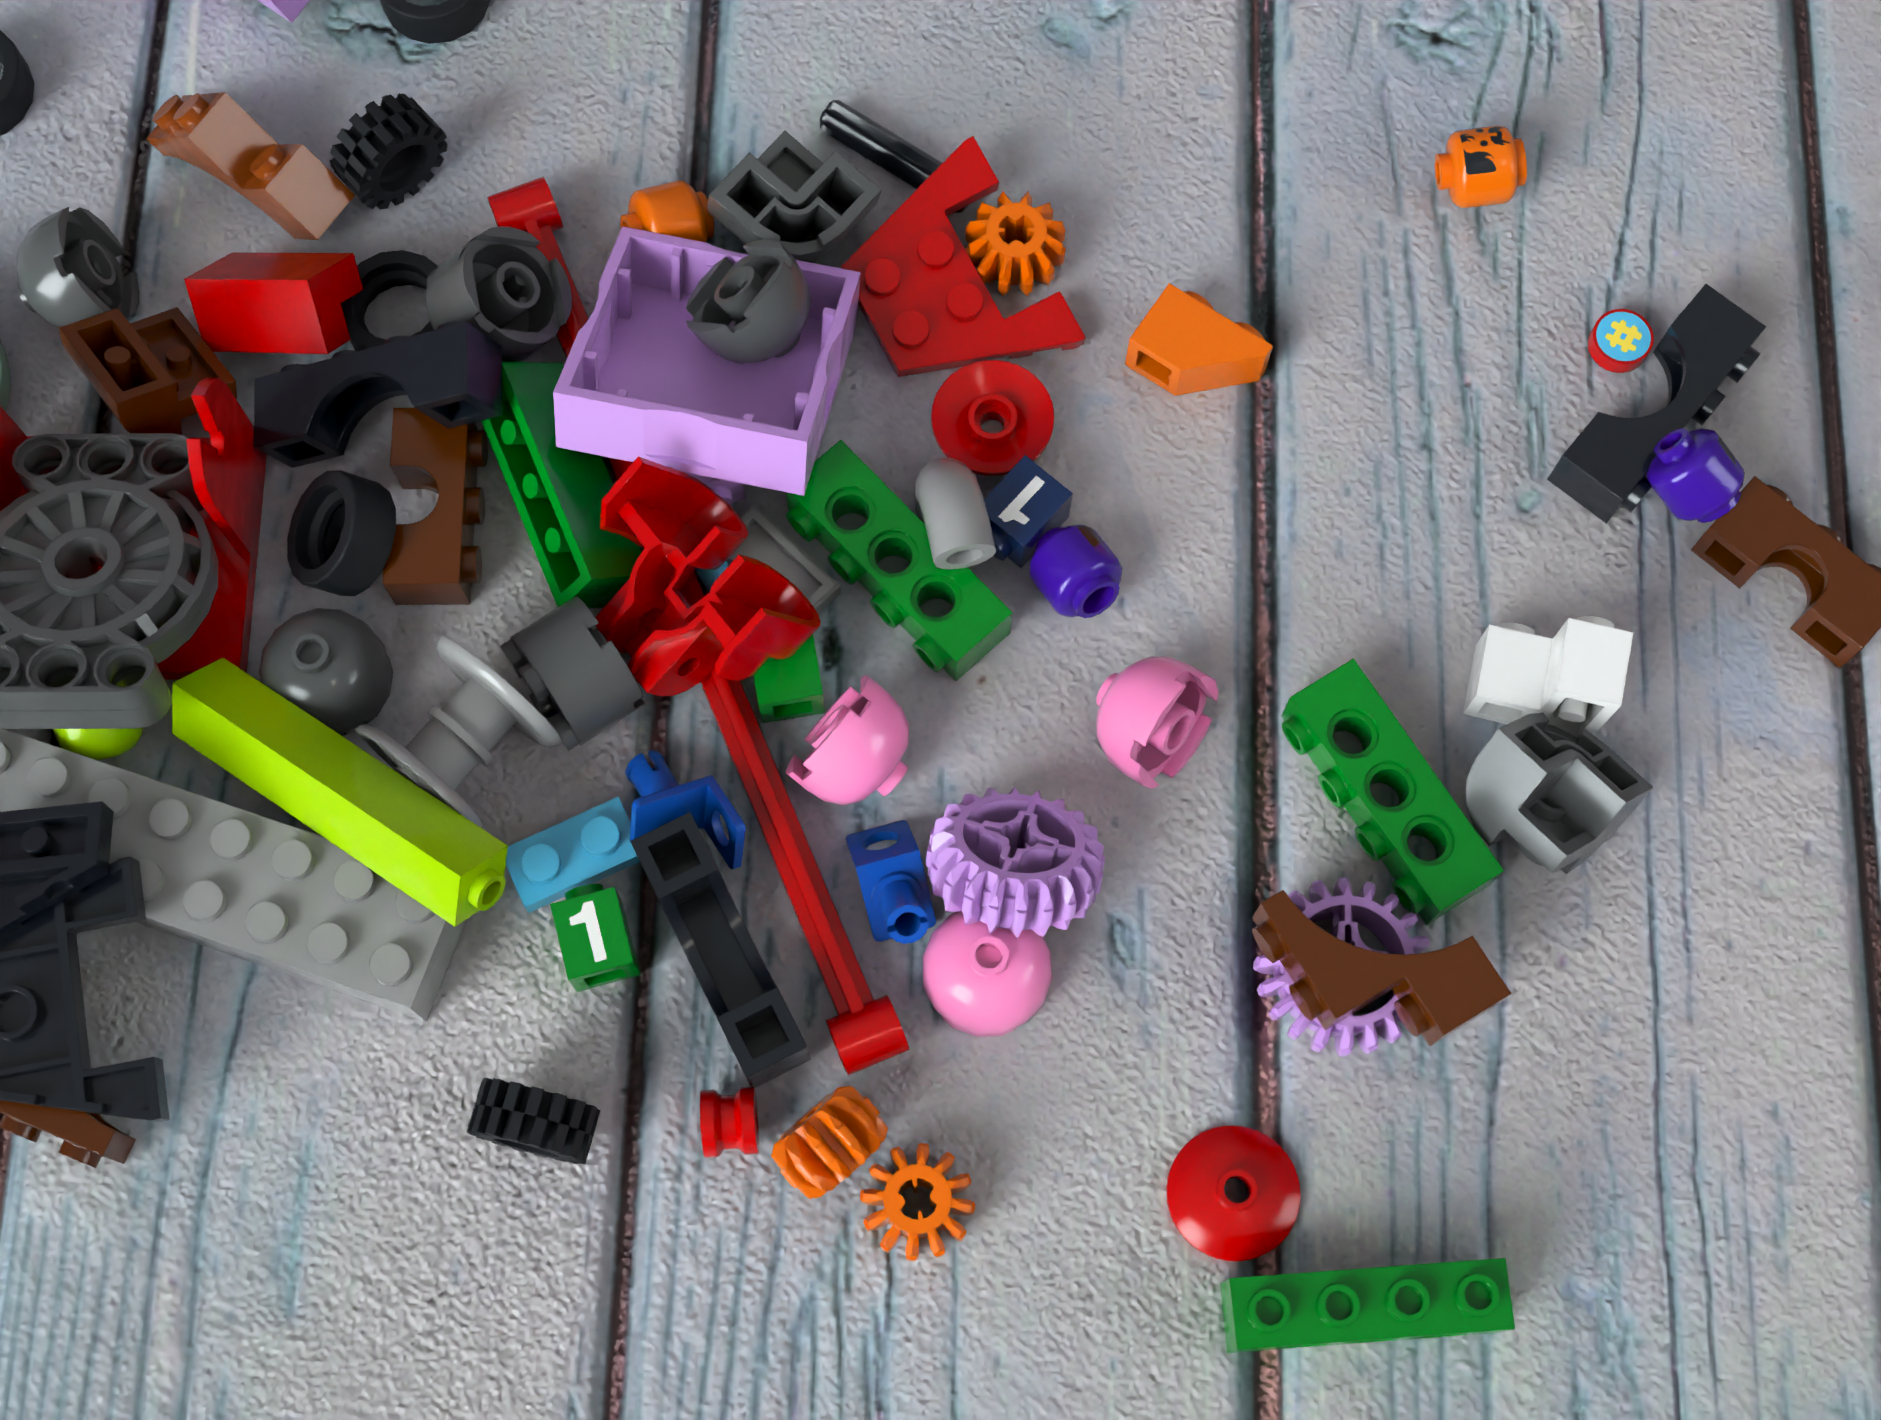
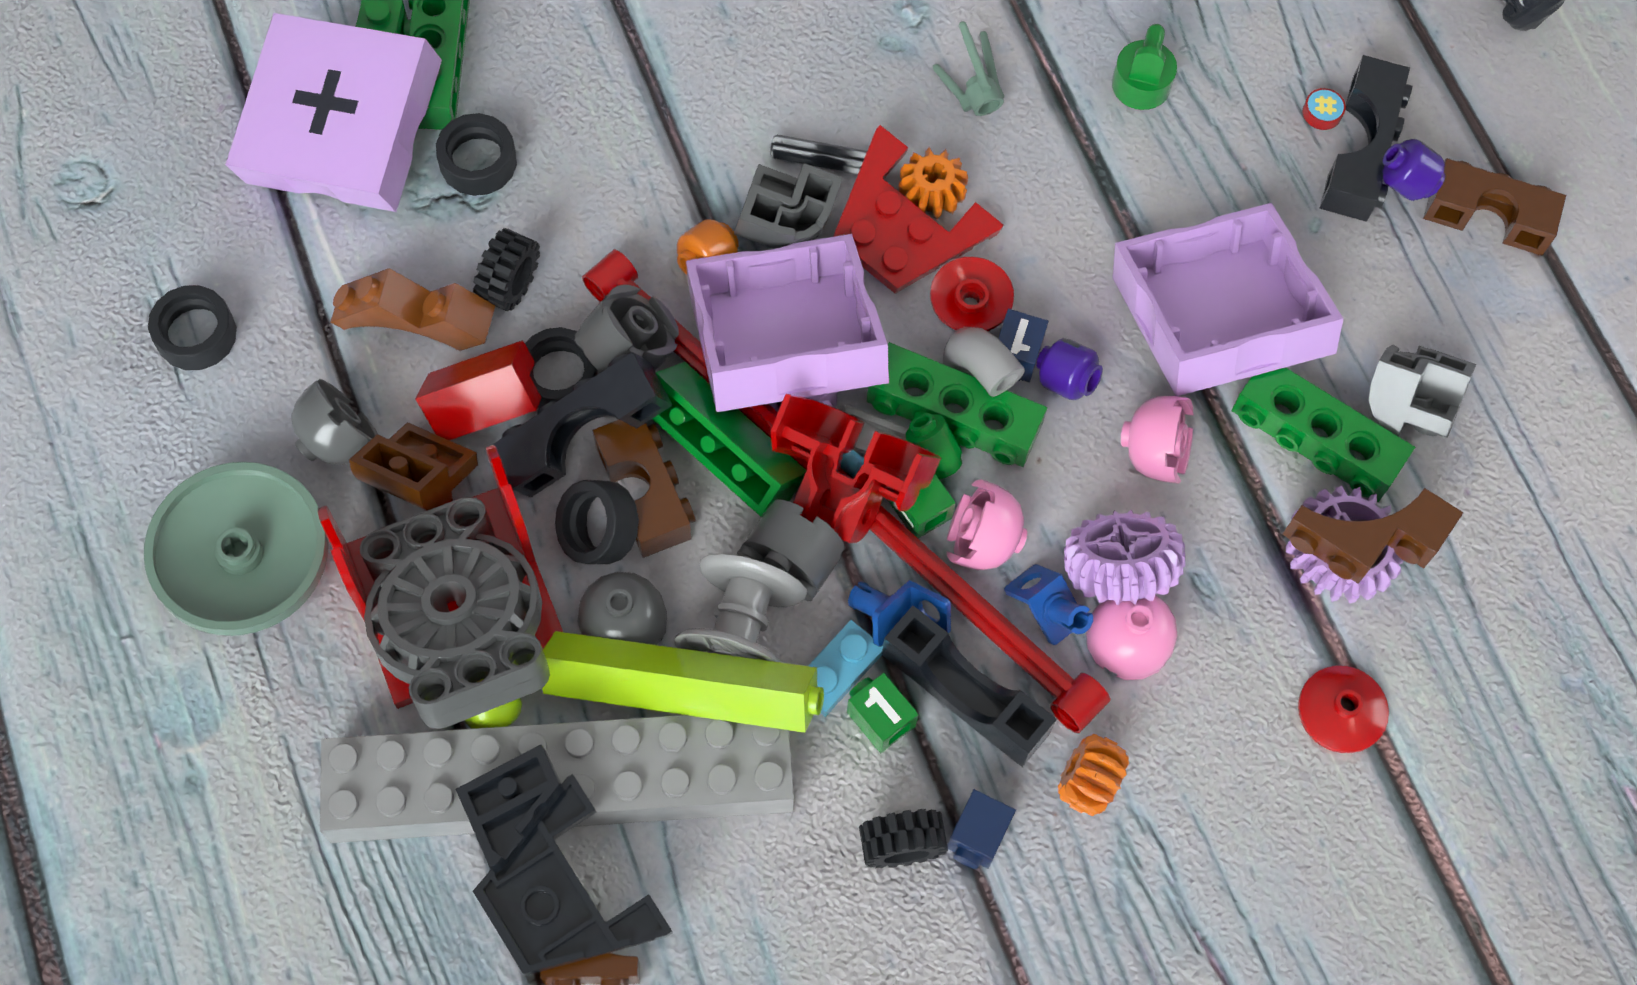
camera: 25 degrees left, 5 degrees down
dark grey cylinder [686,238,811,364] -> none
red wheel [700,1086,759,1158] -> none
orange gear [860,1143,975,1262] -> none
orange slope [1125,283,1273,396] -> none
green brick [1220,1258,1515,1353] -> none
orange head [1435,126,1527,208] -> none
white brick [1463,616,1634,737] -> none
none -> green brick [905,413,963,479]
none -> sand green plant [933,21,1005,116]
none -> dark blue brick [947,789,1016,869]
none -> green piece [1112,24,1177,110]
none -> lavender tile [1113,203,1343,396]

